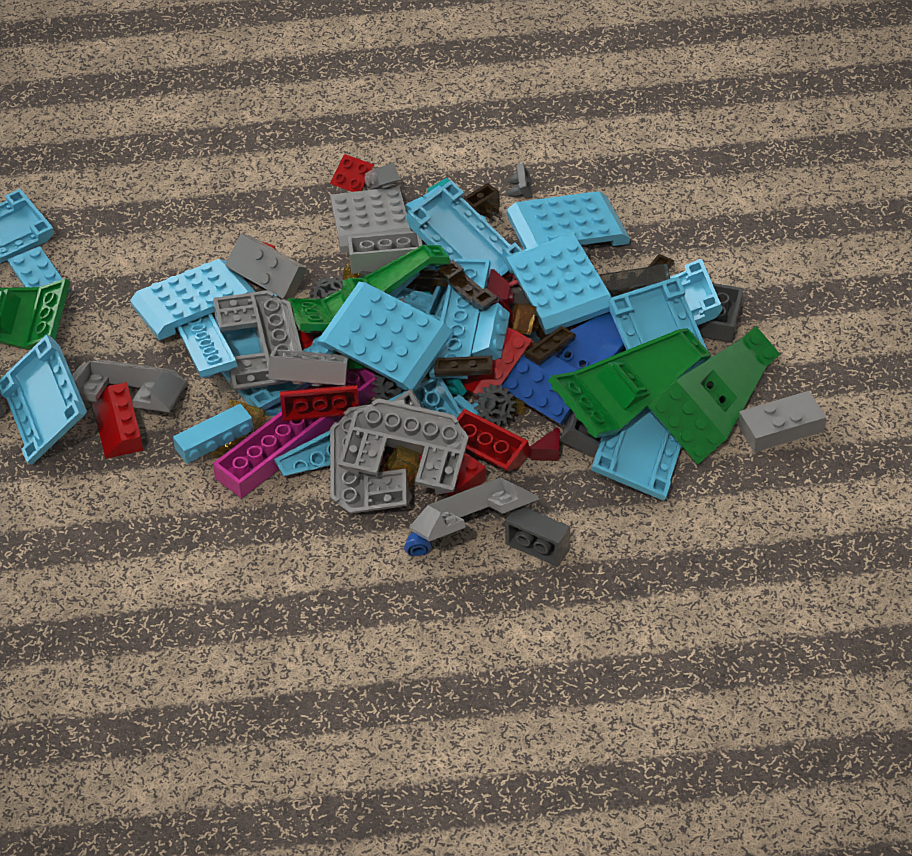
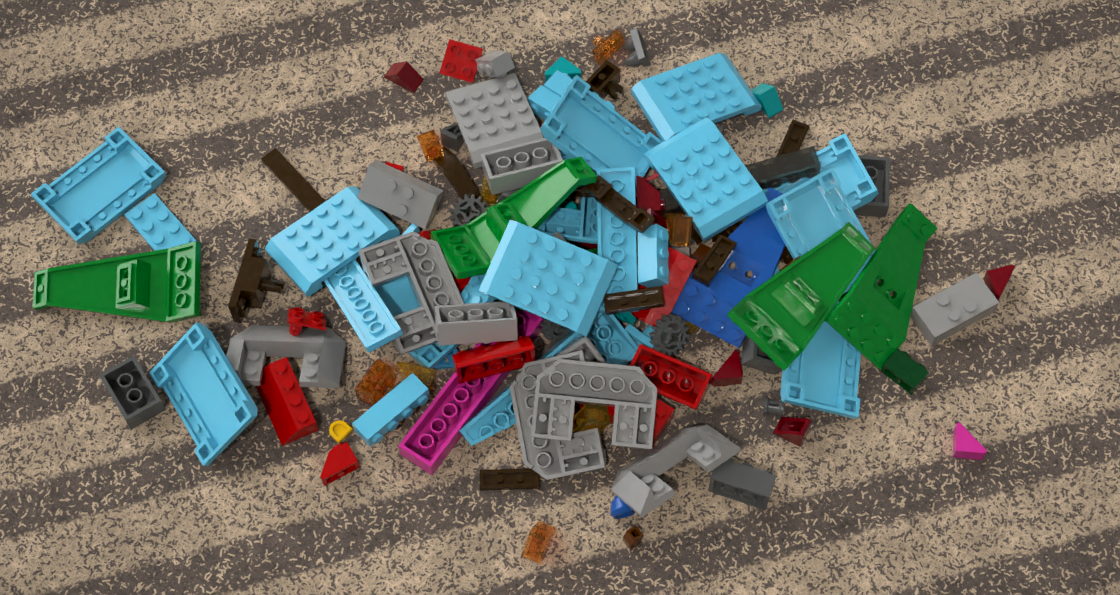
camera: 10 degrees left, 15 degrees up
none -> dark brown brick [228,238,284,323]
none -> dark brown tile [261,148,326,212]
none -> red hinge [287,307,326,336]
none -> red slope [320,442,360,486]
none -> yellow tile [329,420,353,443]
none -> clear orange brick [355,359,396,407]
none -> dark red slope [384,61,424,93]
none -> clear orange brick [417,129,444,162]
none -> dark brown slope [429,146,481,200]
none -> dark grey slope [440,123,464,152]
none -> dark brown tile [480,469,540,491]
none -> clear orange slope [522,521,557,564]
none -> clear orange tile [592,29,624,66]
none -> reddish brown piece [623,526,644,550]
none -> teal slope [751,83,784,119]
none -> dark grey bush [763,397,785,417]
none -> dark red slope [773,417,812,447]
none -> dark green brick [881,348,929,395]
none -> dark pink slope [953,422,987,460]
none -> dark red slope [983,264,1015,301]

